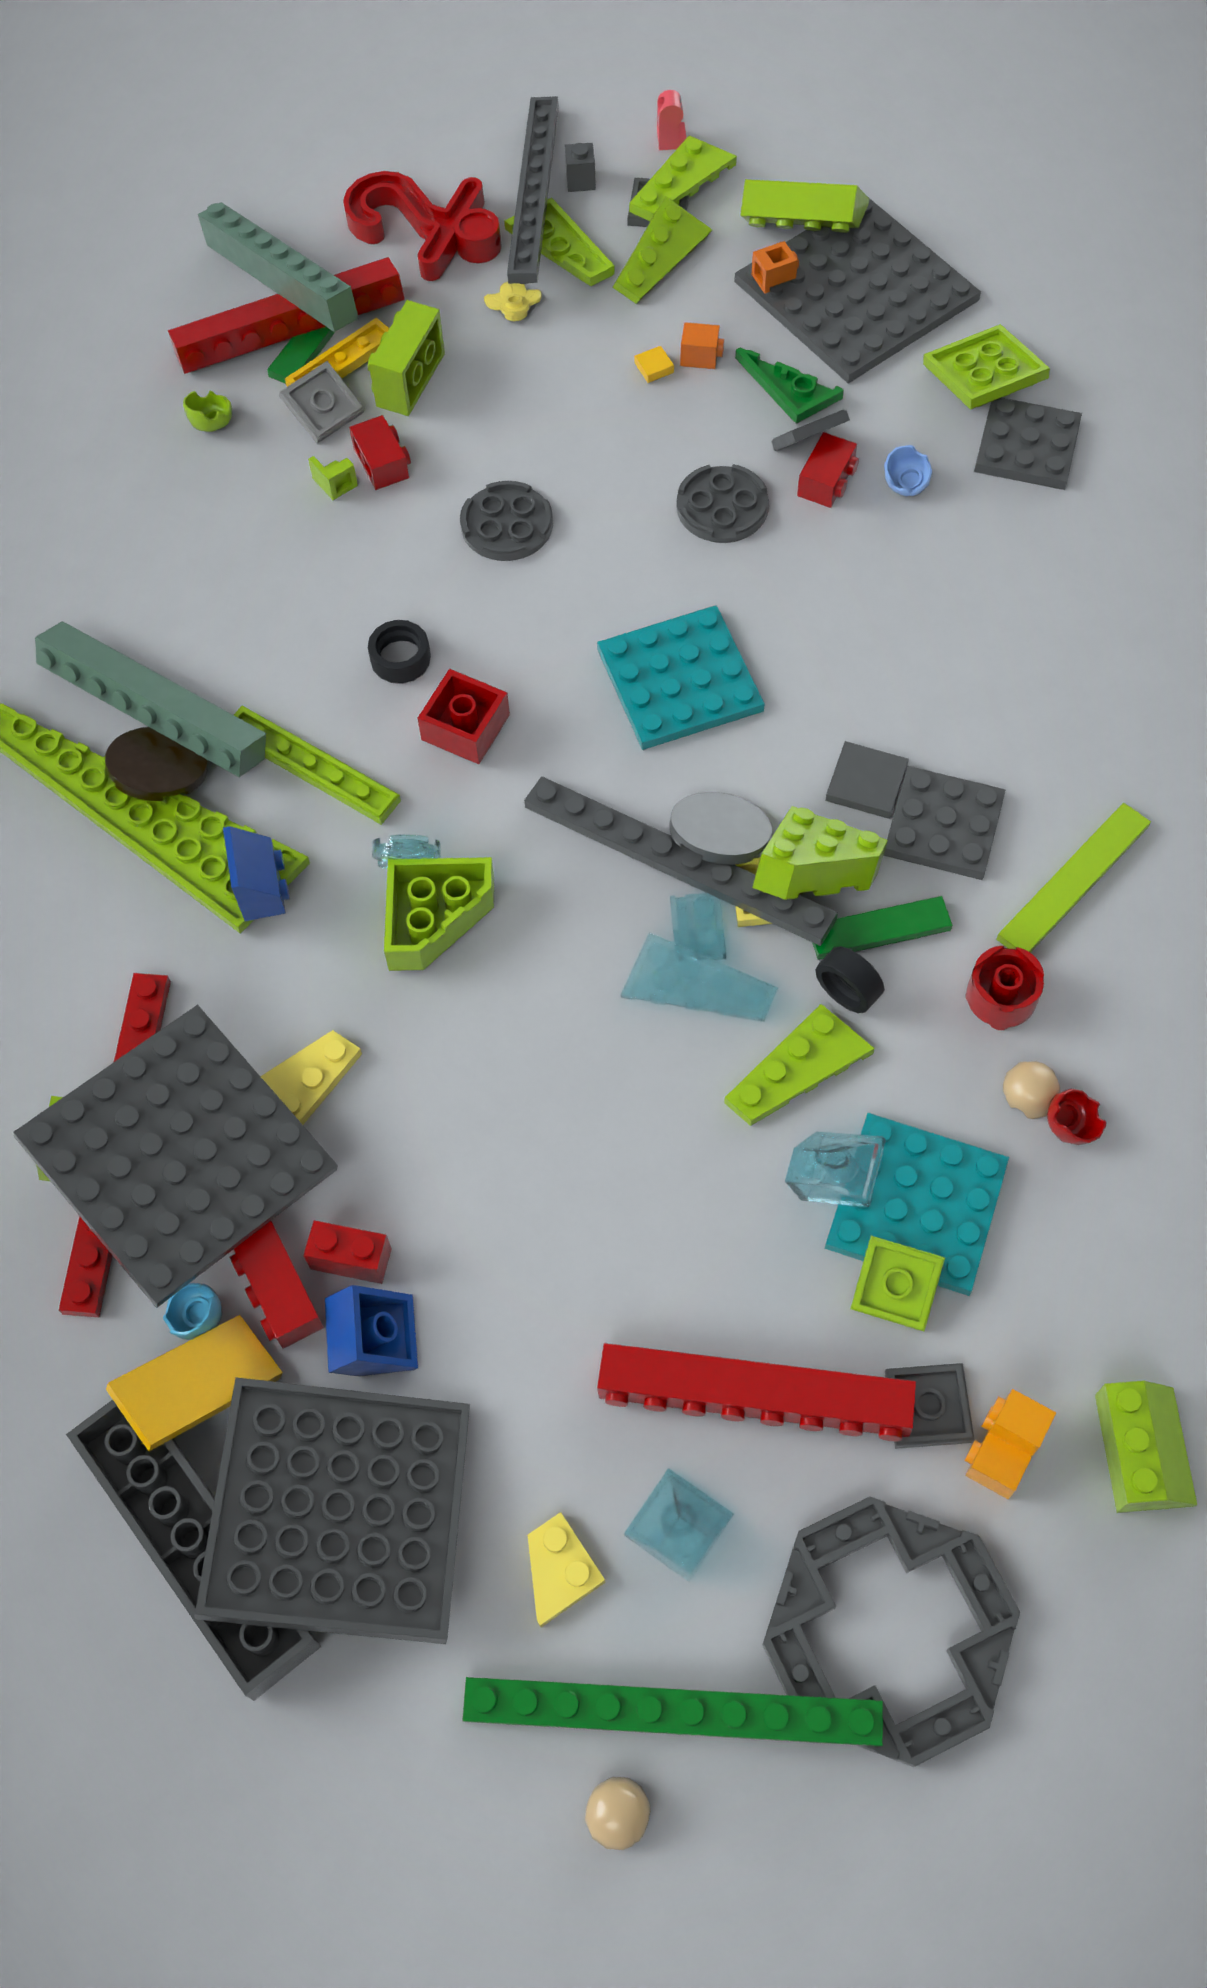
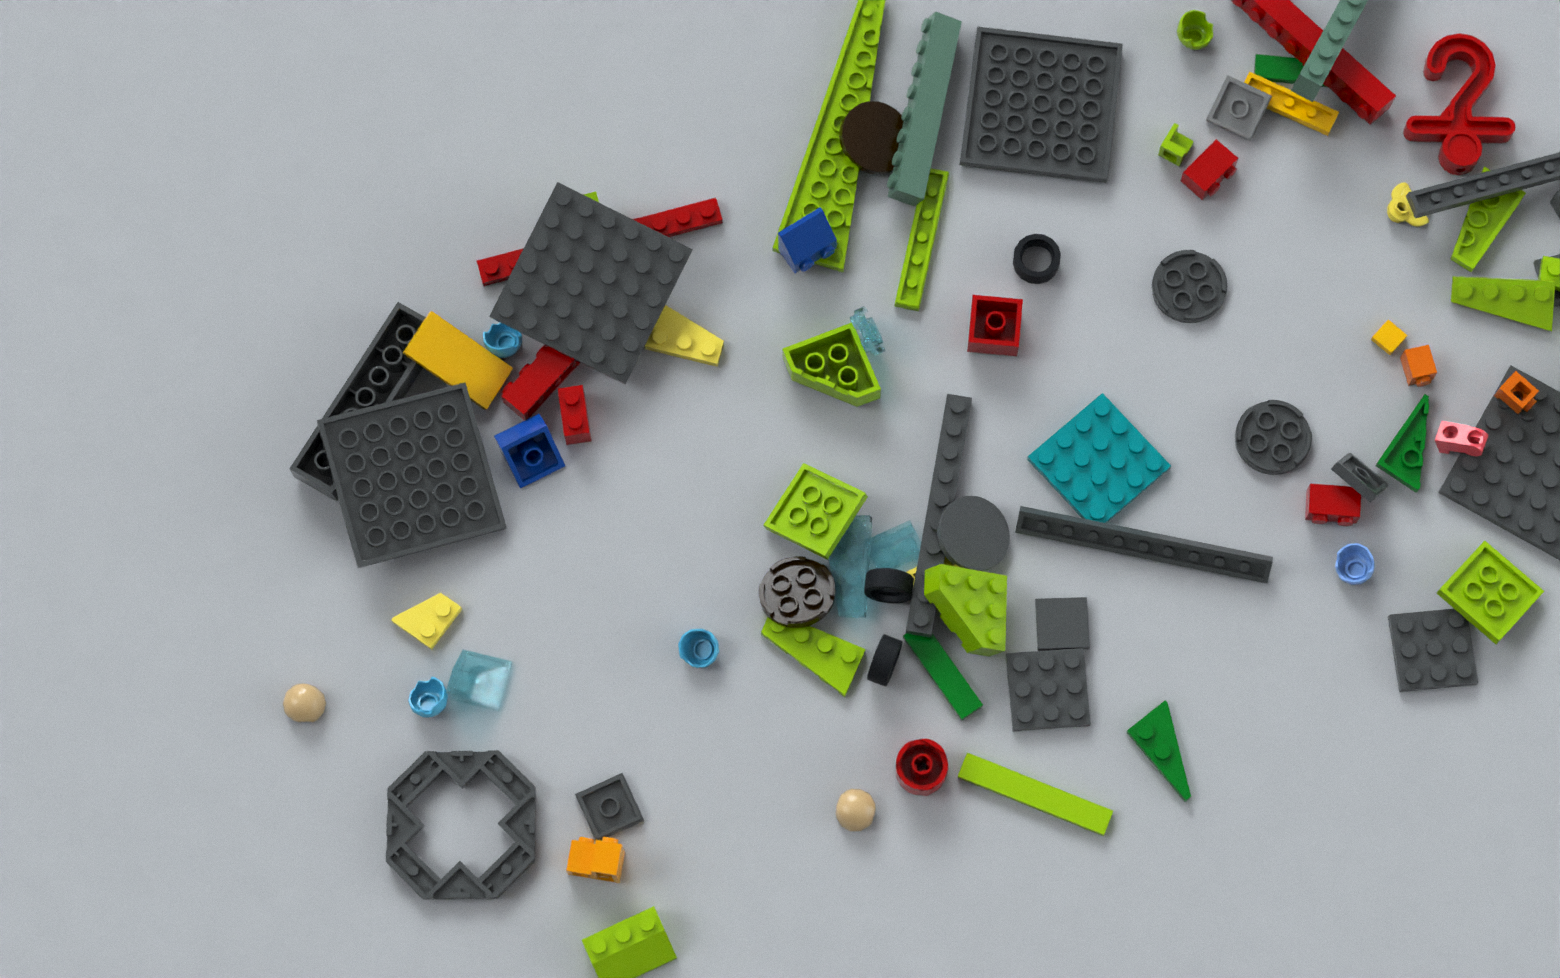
camera: 70 degrees right, 10 degrees up
lime brick [367,300,445,417] -> none
green plate [462,1677,883,1747] -> none
red brick [597,1343,916,1441] -> none
clear light blue slope [785,1132,886,1207] -> none
teal plate [824,1113,1009,1296] -> none
lime tile [850,1236,945,1332] -> none
red hair [1047,1088,1107,1145] -> none
none -> medium azure hair [408,677,448,718]
none -> medium azure hair [678,629,720,668]
none -> tile [759,556,836,628]
none -> lime plate [763,463,868,560]
none -> black tyre [864,568,914,603]
none -> dark grey plate [960,26,1123,183]
none -> dark grey plate [1015,506,1273,583]
none -> green wing [1127,700,1191,802]
none -> coral leg [1435,421,1488,456]

